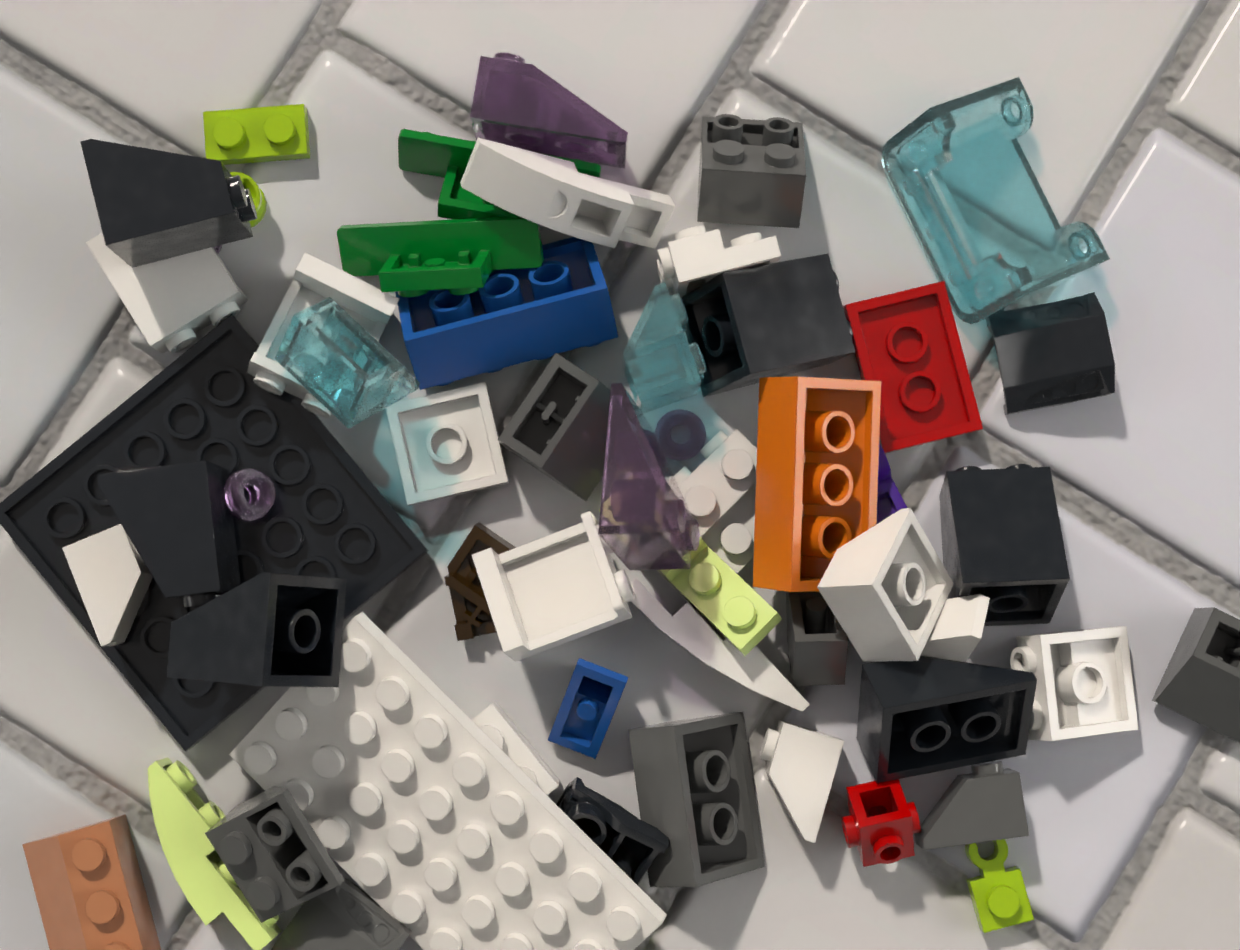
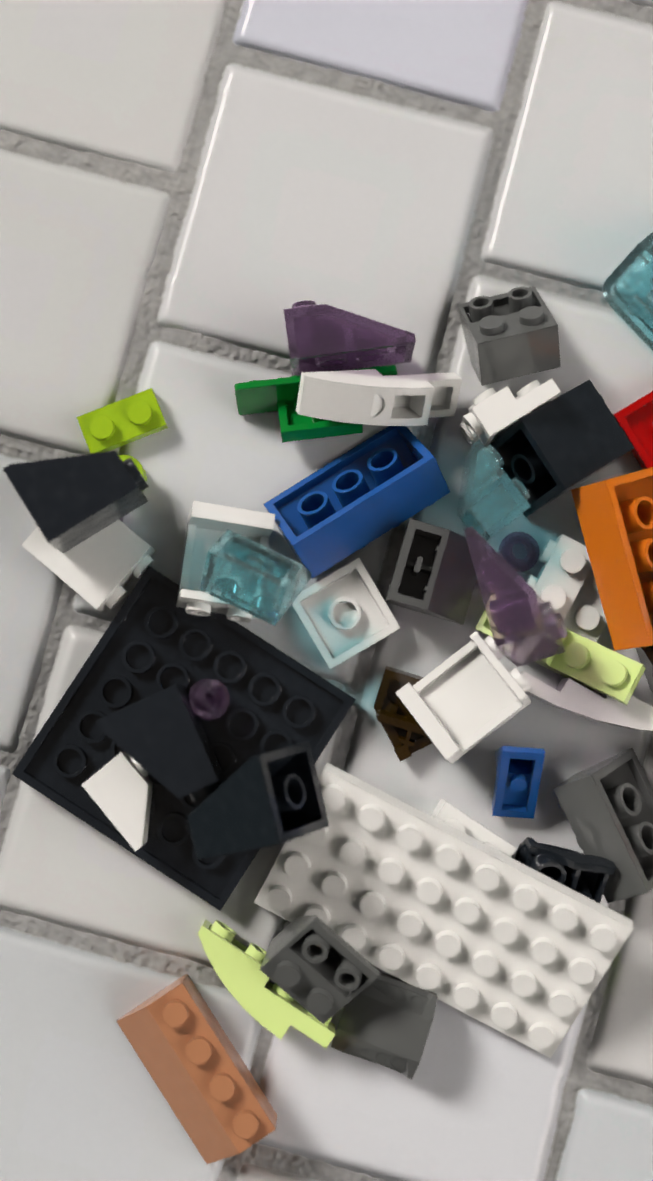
camera: 15 degrees left, 0 degrees up
green bracket [337,216,544,297] -> none

